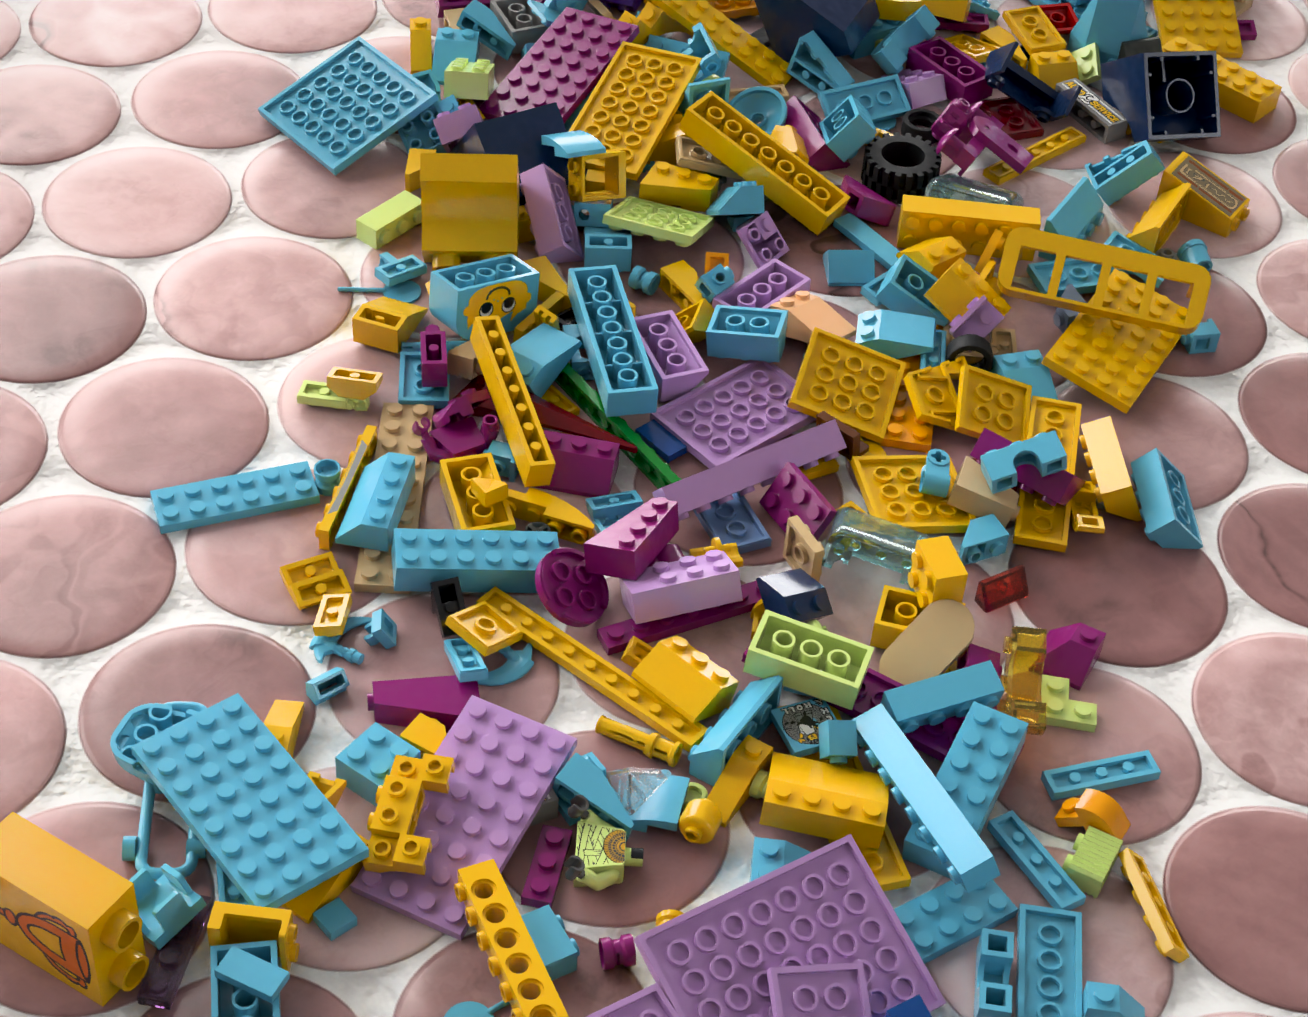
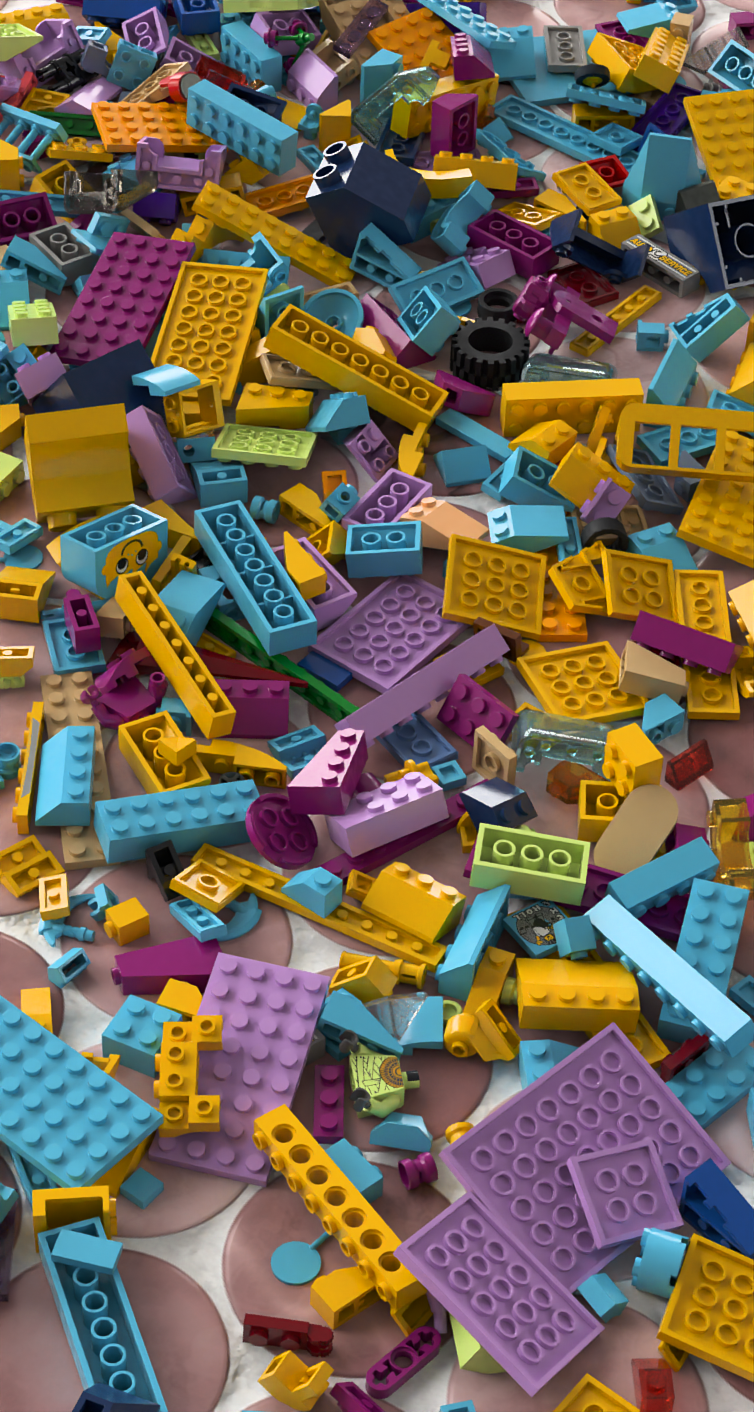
camera: 10 degrees left, 0 degrees up
medium azure piece [919,449,951,498] -> none
medium azure arch [980,430,1067,494] -> none
none -> yellow brick [104,897,150,947]
none -> medium azure slope [281,867,343,919]
none -> yellow slope [284,531,327,601]
none -> yellow slope [328,955,398,1006]
none -> medium azure slope [369,1112,433,1153]
none -> yellow slope [398,422,430,479]
none -> medium azure plate [431,760,467,792]
none -> yellow slope [468,998,522,1062]
none -> clear orange slope [546,756,610,804]
none -> sand blue plate [606,444,684,515]
none -> medium azure brick [636,319,669,352]
none -> dark red plate [660,1034,710,1083]

